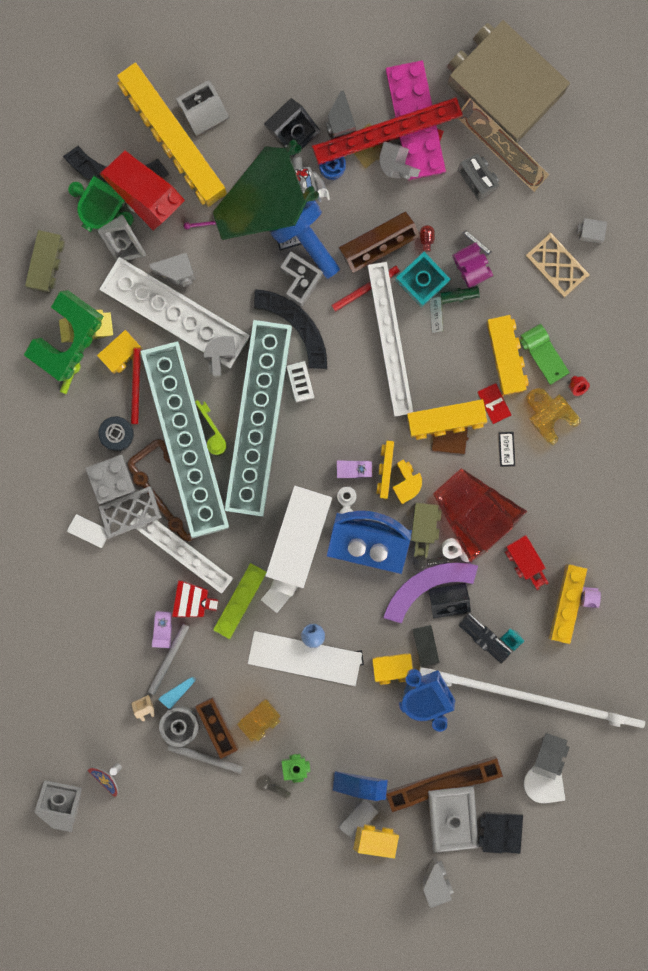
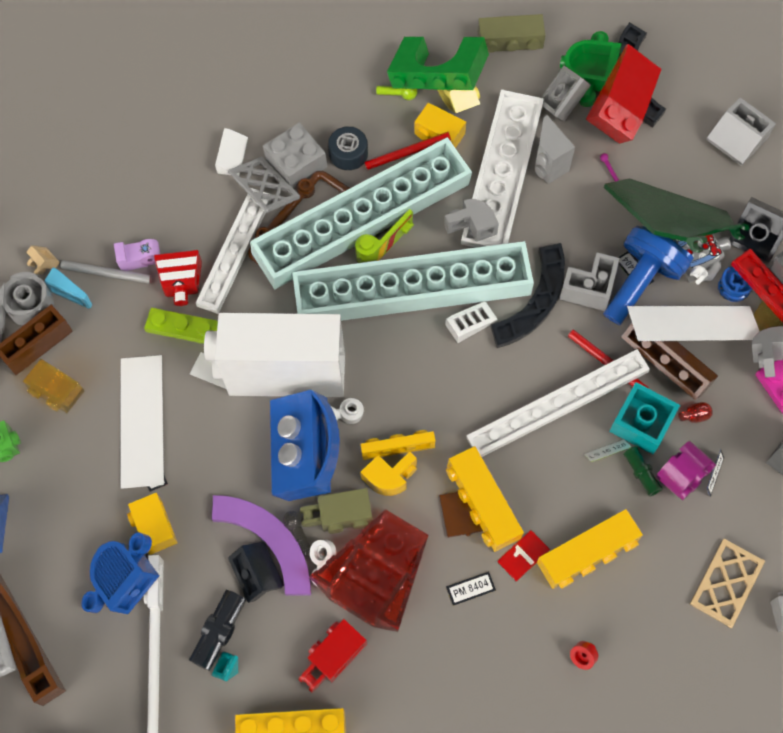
camera: 75 degrees right, 20 degrees down
yellow brick [117,62,227,207] -> none
medium blue piece [301,624,325,648] -> none
lavender leg [337,460,372,478] -> none
pearl dark grey tile [412,625,440,667] -> none
bright green door [519,323,570,385] -> none
clear yellow piece [527,388,581,446] -> none
none -> white sticker [627,306,760,341]

